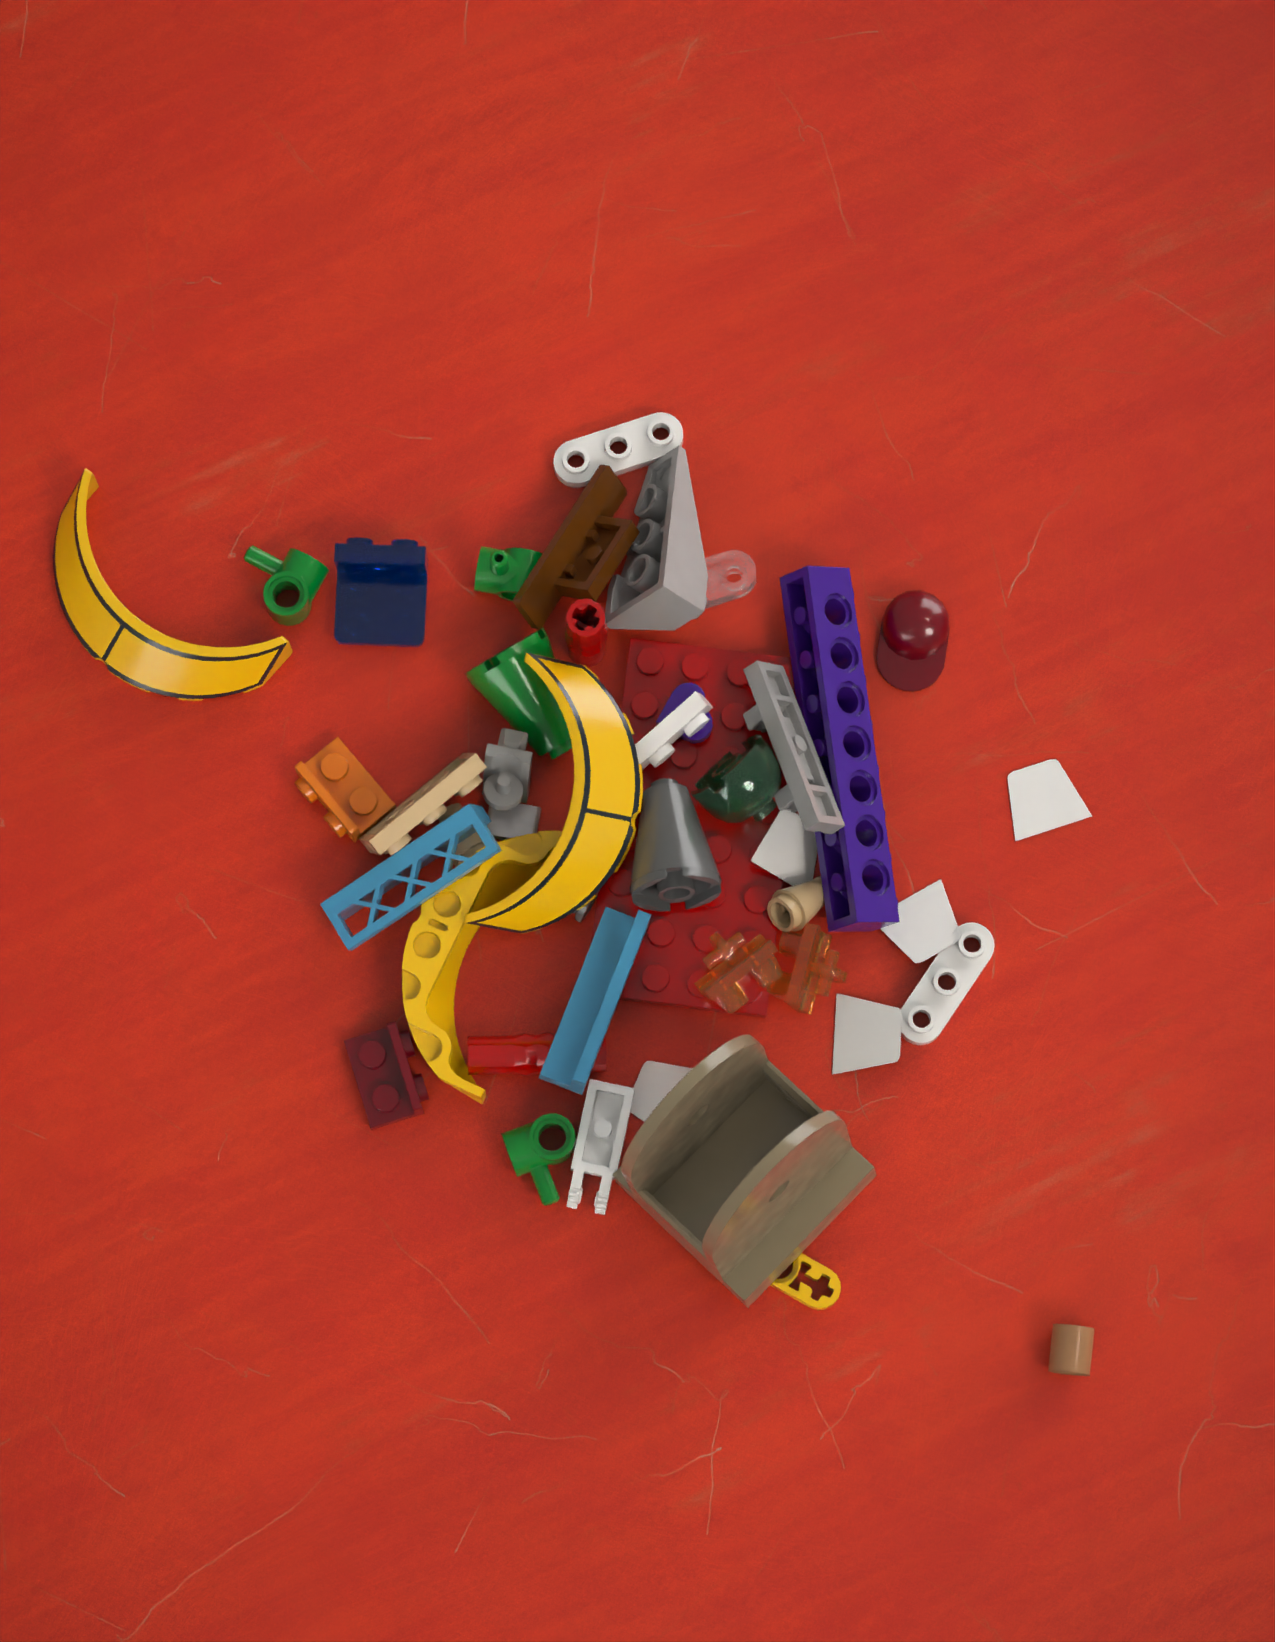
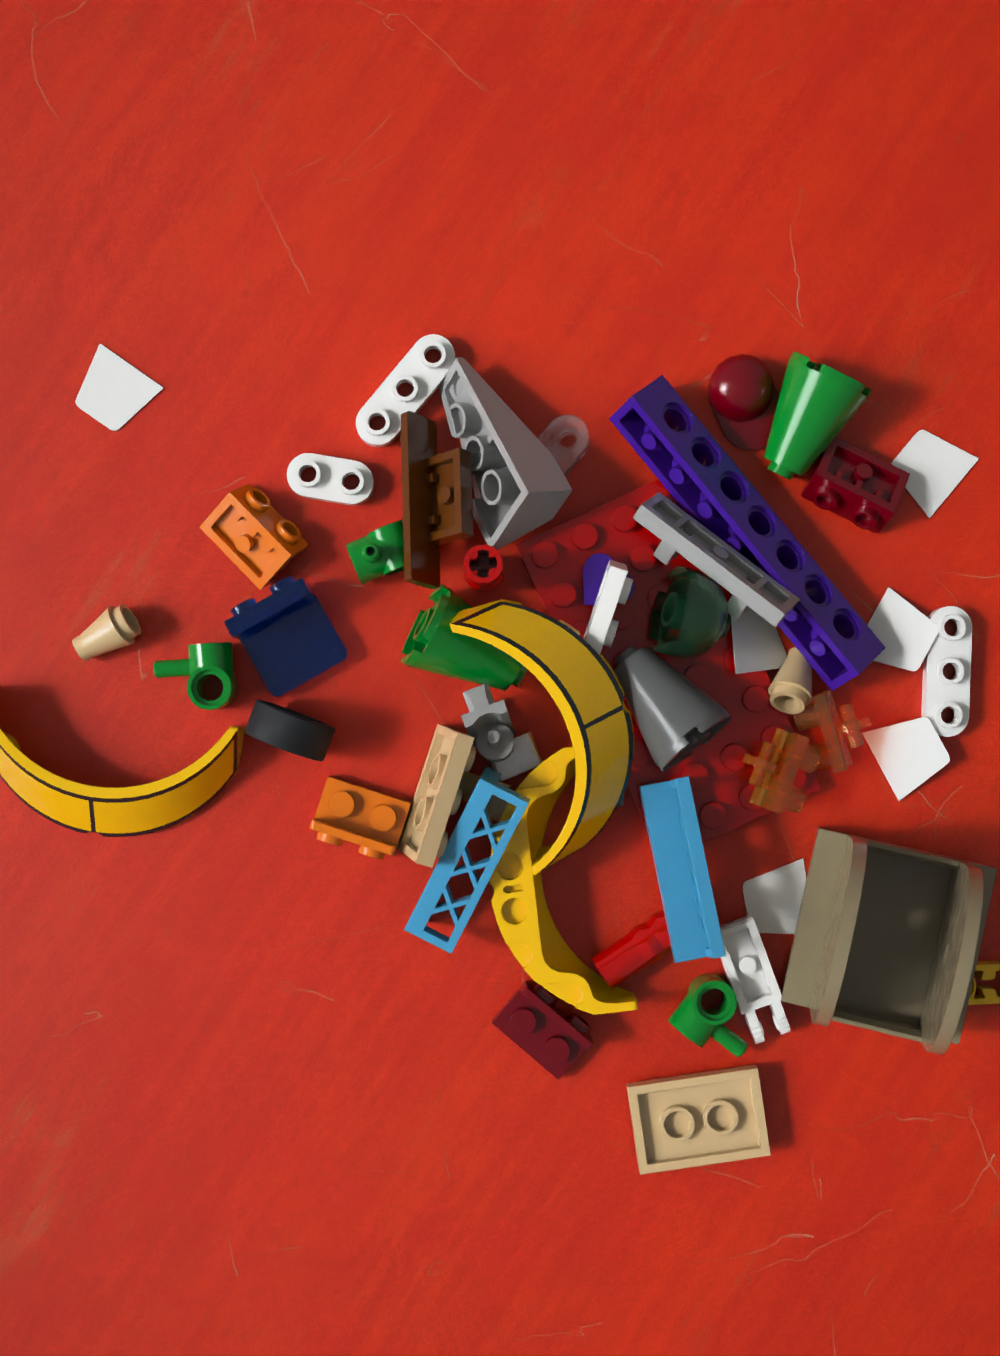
camera: 25 degrees left, 10 degrees up
none -> tan cone [72,604,141,661]
none -> white sticker [75,344,163,431]
none -> orange bracket [199,484,308,590]
none -> black tyre [245,700,335,761]
none -> white plate [287,453,375,506]
none -> tan plate [626,1064,771,1175]
none -> green cone [764,351,873,480]
none -> dark red bracket [801,437,910,533]

